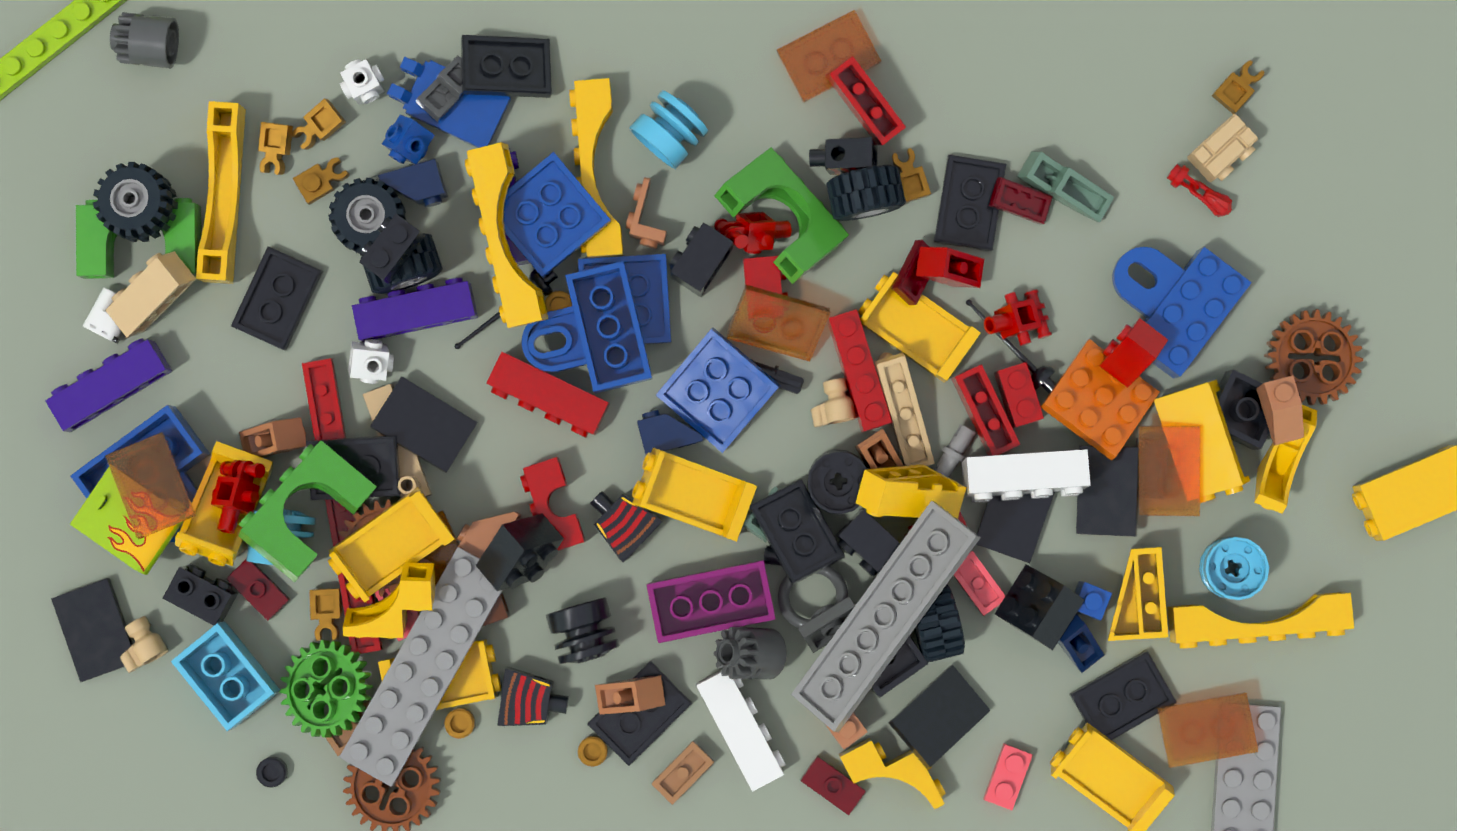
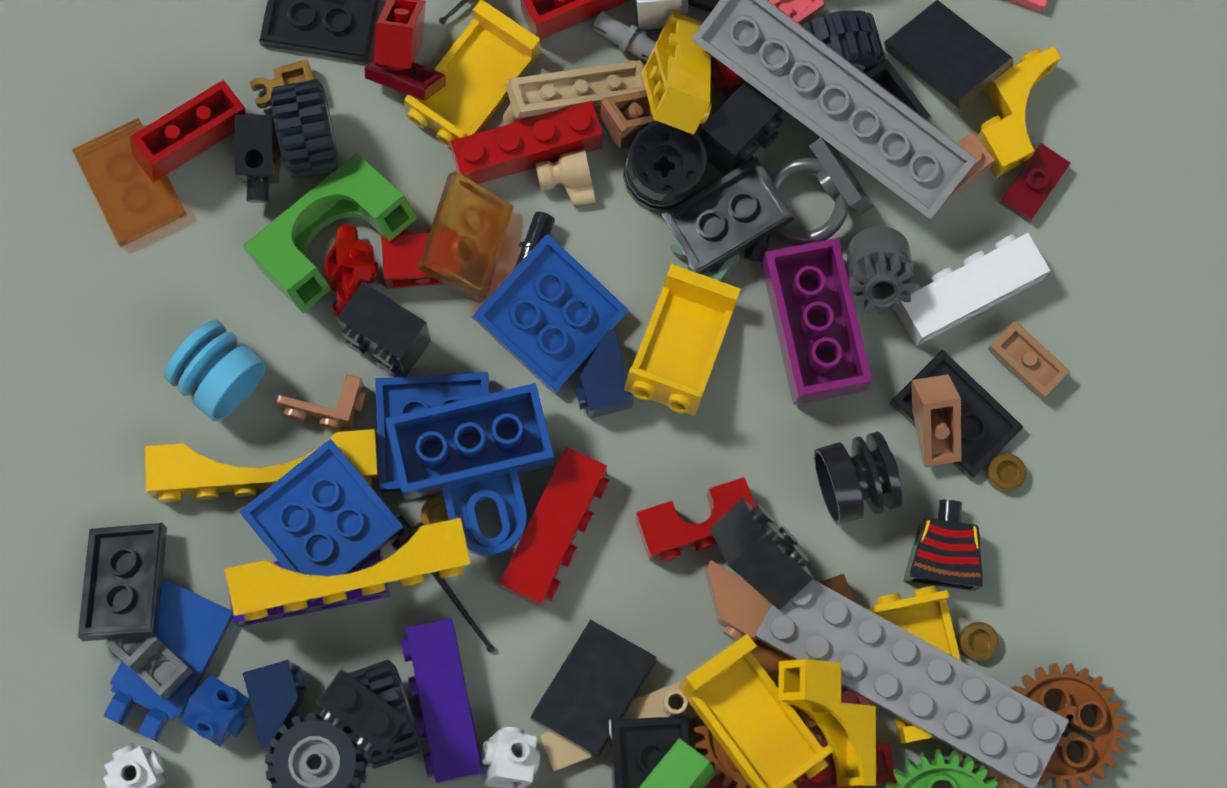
camera: 90 degrees left, 10 degrees down
torso [590,491,663,563] -> none

